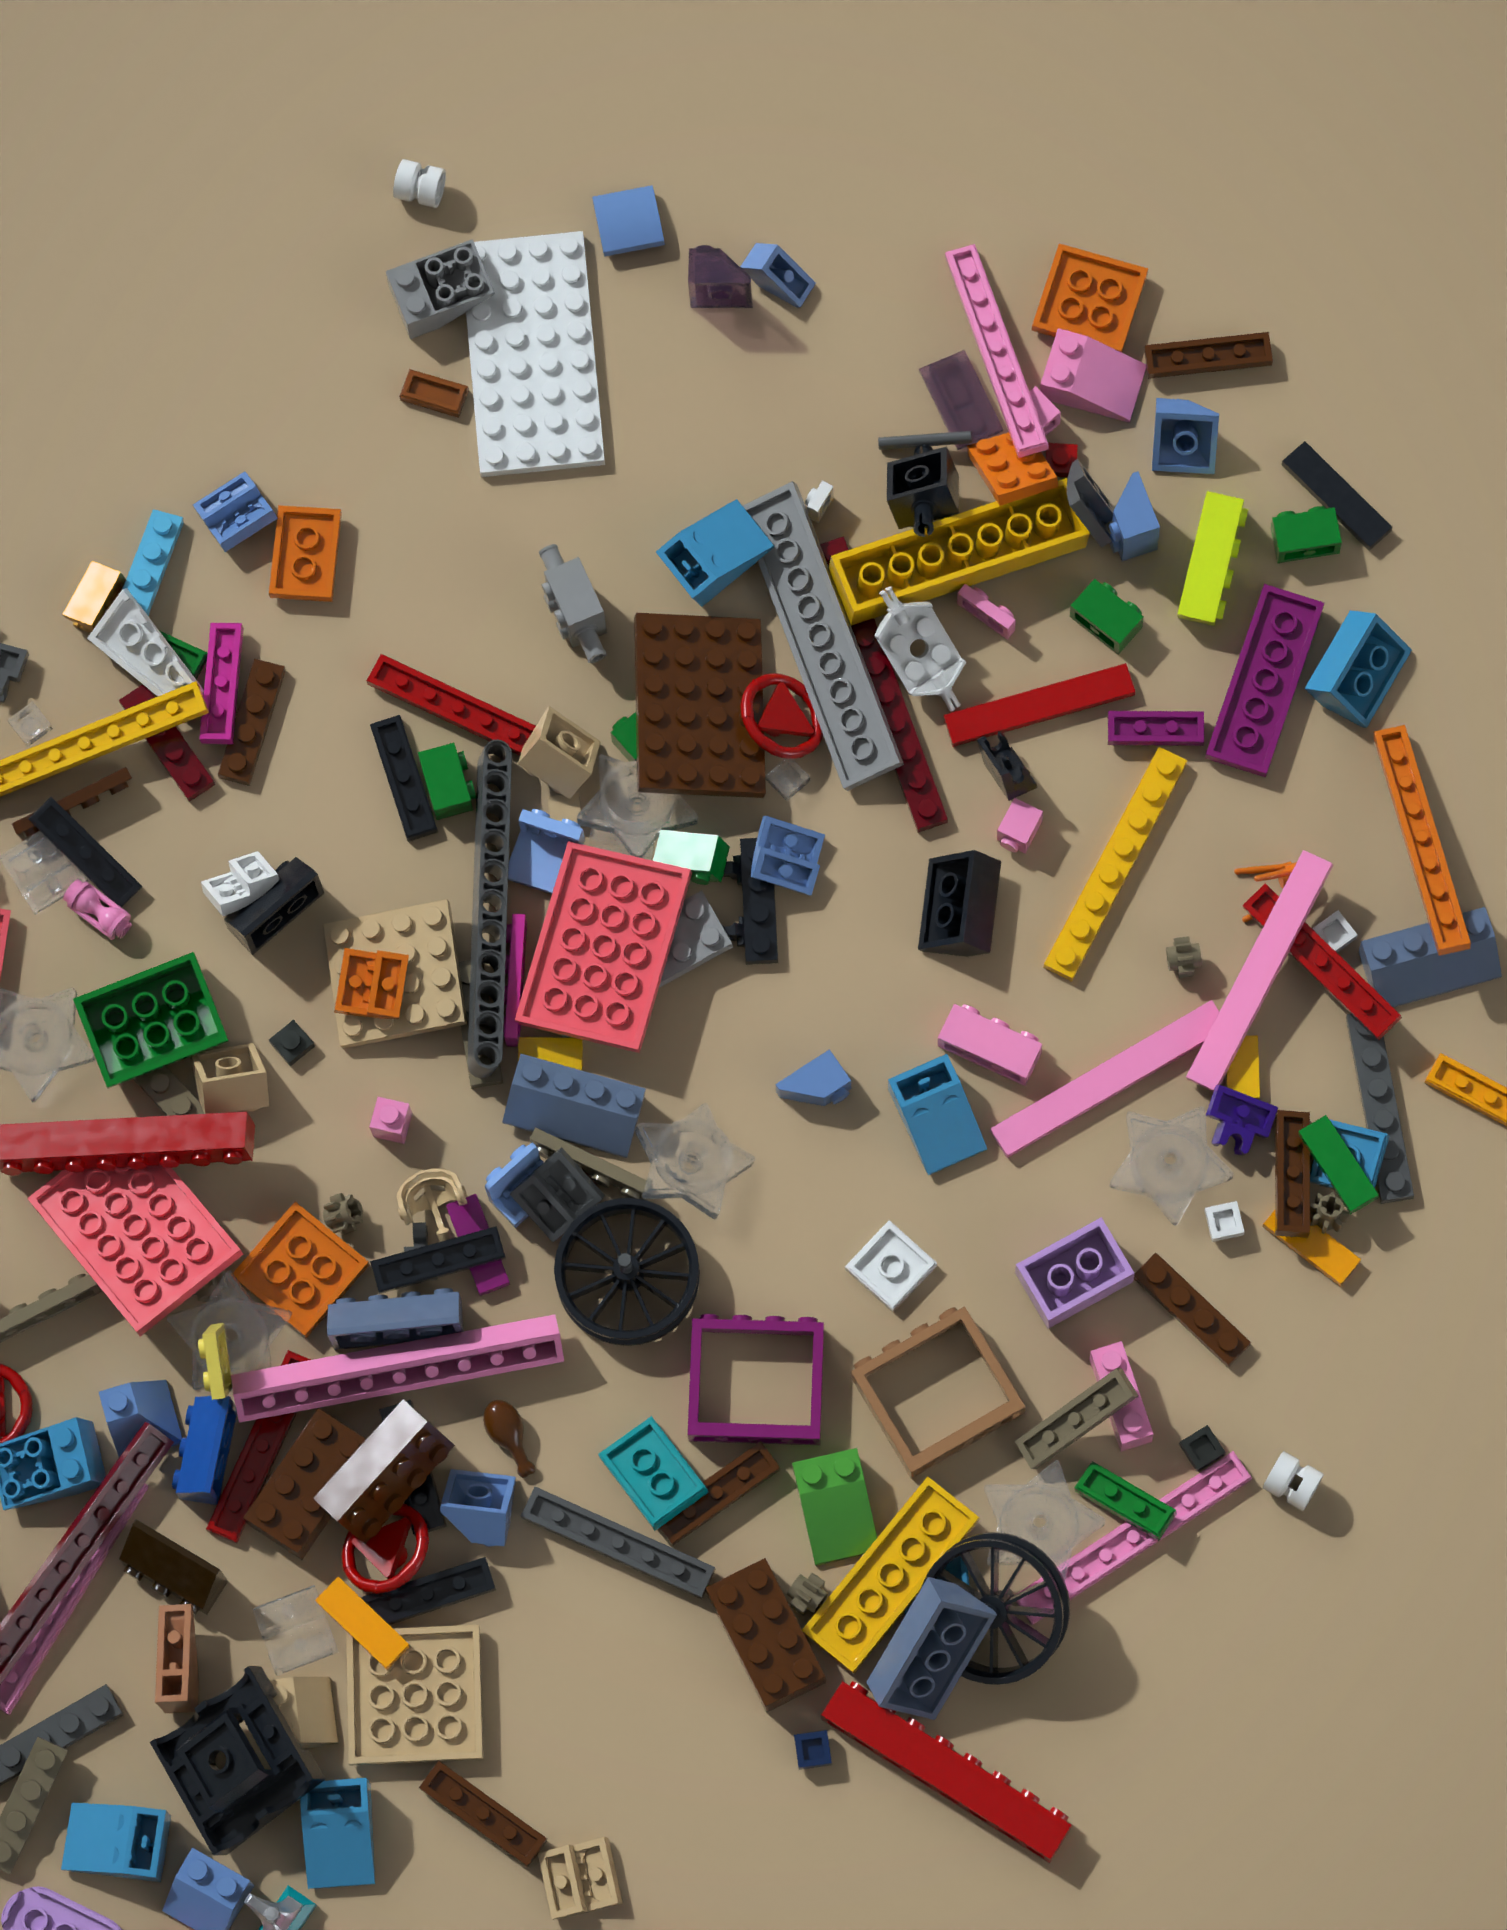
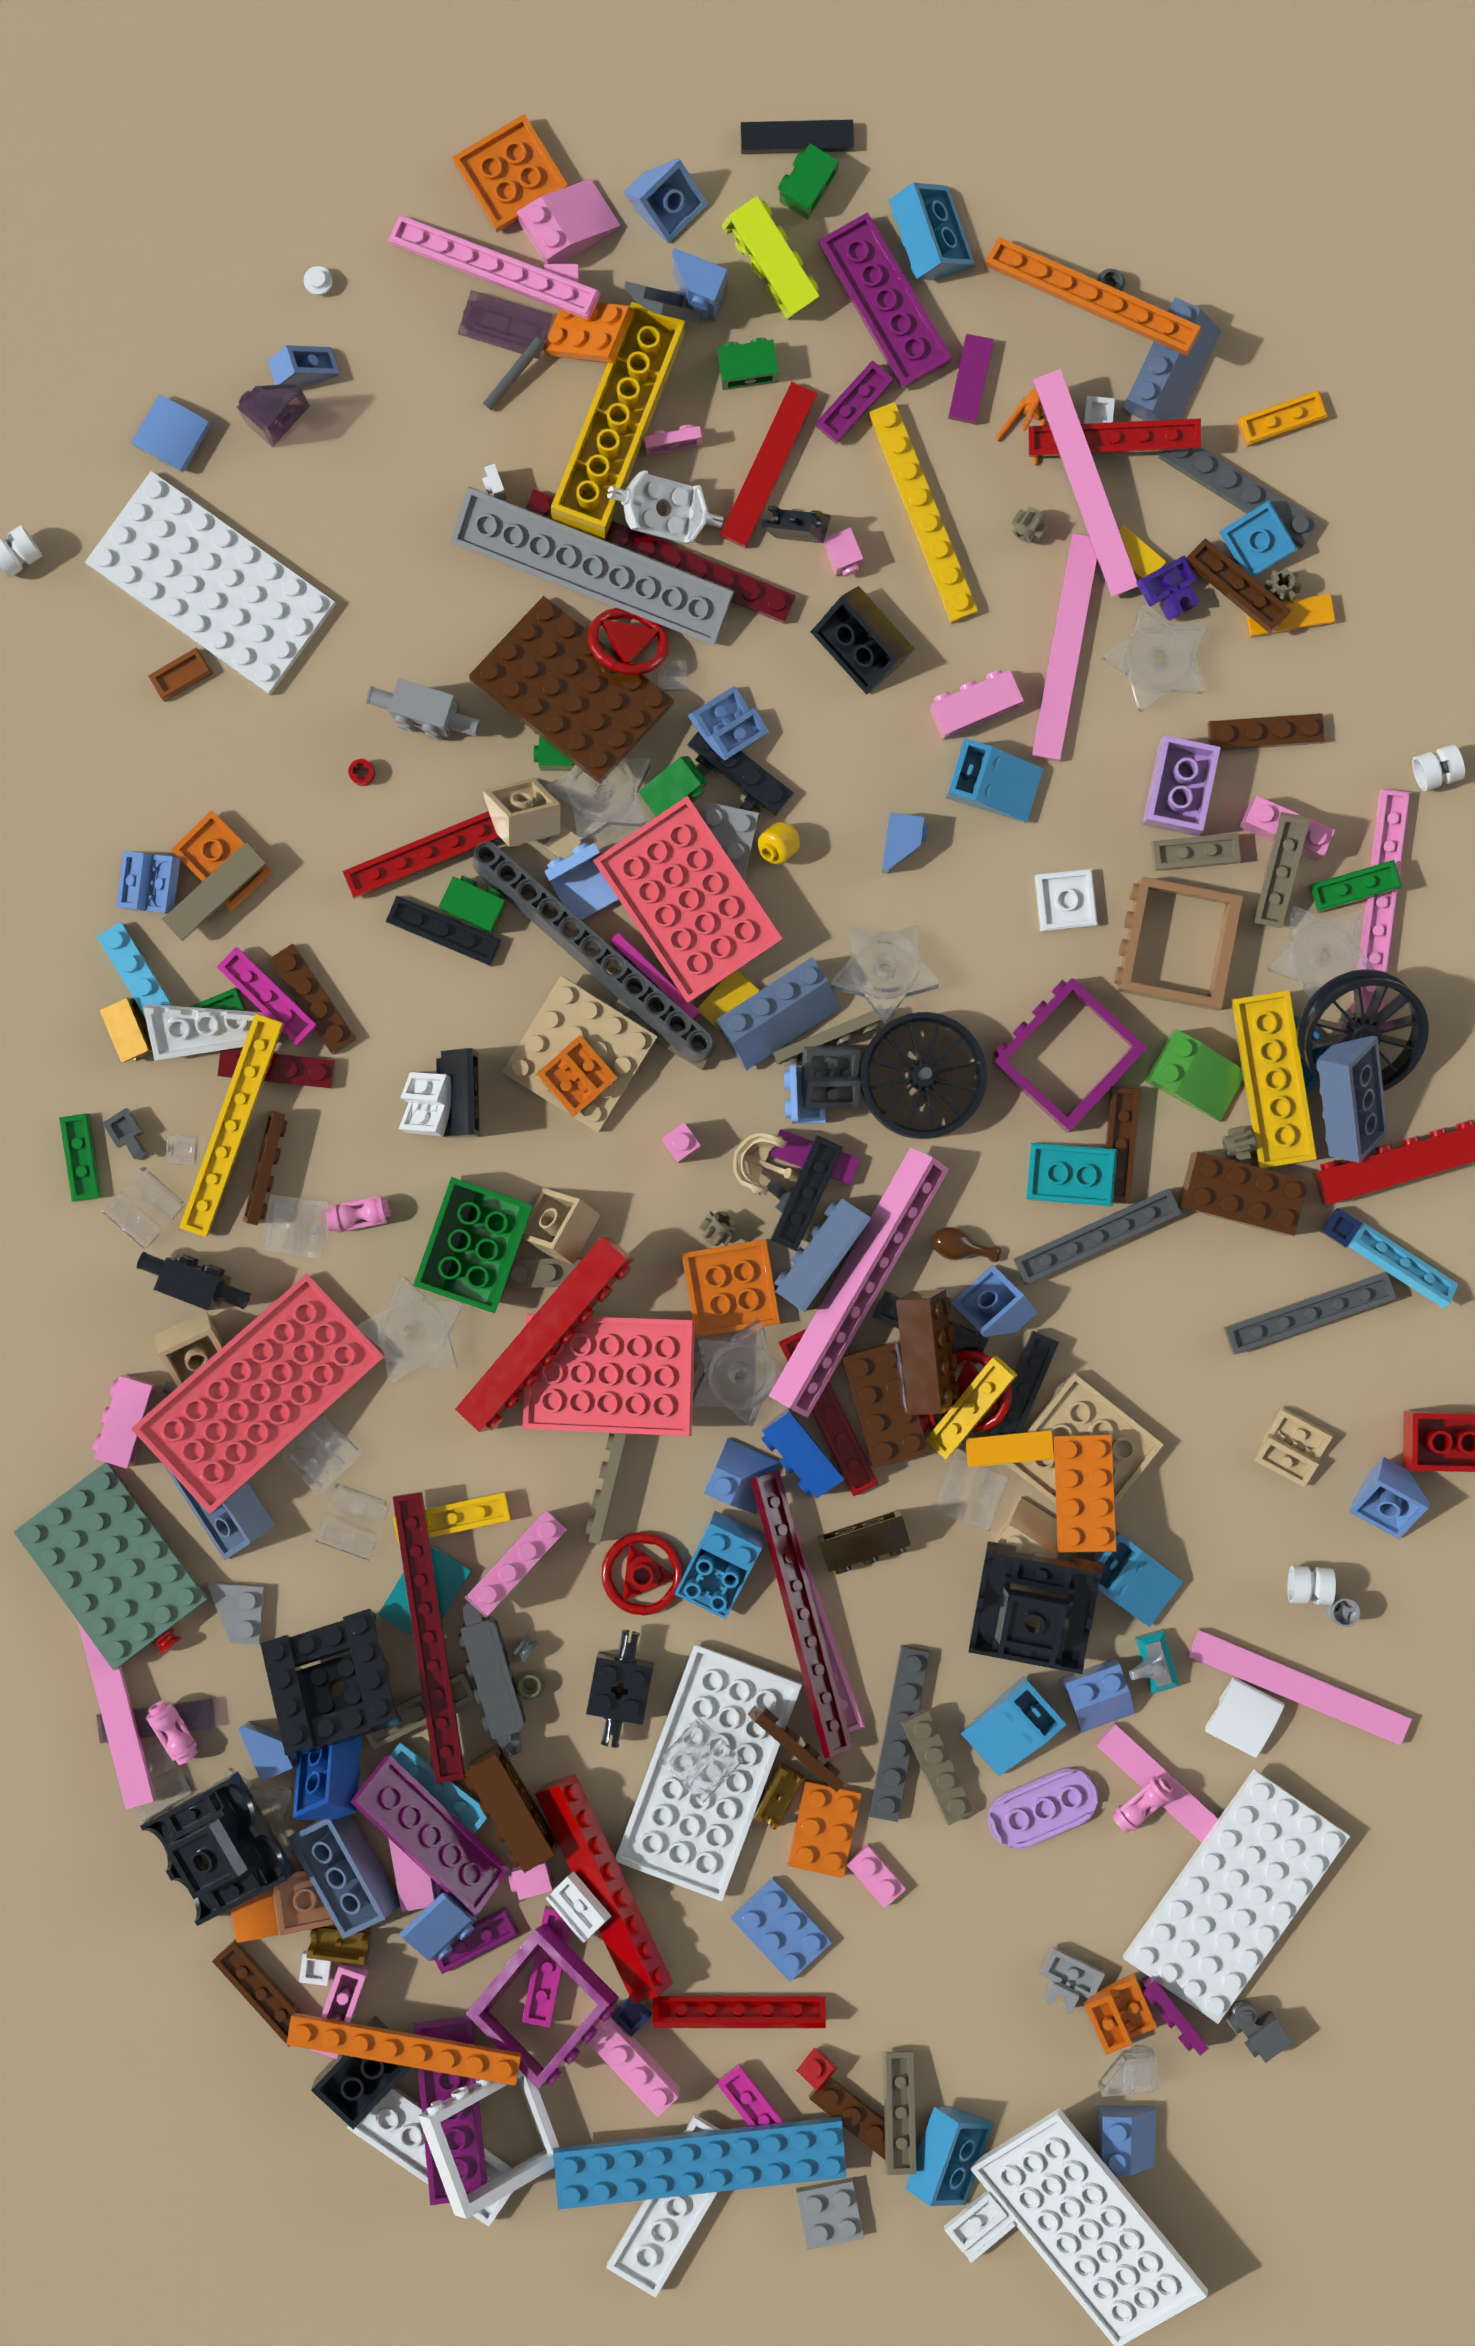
camera: 55 degrees left, 15 degrees up
black tile [28,797,142,908] -> none
nougat slope [155,1604,199,1714] -> none
light yellow plate [198,1323,233,1400] -> none
pearl dark grey plate [269,1019,315,1066] -> none
light grey slope [386,239,495,339] -> none
reddish brown plate [419,1760,548,1867] -> none
dark azure slope [656,499,775,607] -> none
black brick [887,444,959,537] -> none
red plate [1045,442,1078,478] -> none
reddish brown plate [1144,332,1273,379] -> none
pearl dark grey plate [1179,1425,1226,1472] -> none
white plate [1205,1201,1245,1242] -> none
green tile [1298,1115,1379,1214] -> none
none -> dark tan tile [162,842,267,941]
none -> white plate [304,266,332,296]
none -> red bush [348,759,375,786]
none -> yellow head [758,822,800,865]
none -> red bush [918,1414,936,1432]
none -> yellow plate [925,1356,1018,1459]
none -> magenta tile [948,334,994,424]
none -> orange plate [1054,1435,1117,1553]
none -> dark grey plate [1097,269,1125,291]
none -> dark tan plate [1151,833,1241,871]
none -> dark grey plate [1223,1272,1397,1355]
none -> medium azure plate [1348,1222,1458,1309]

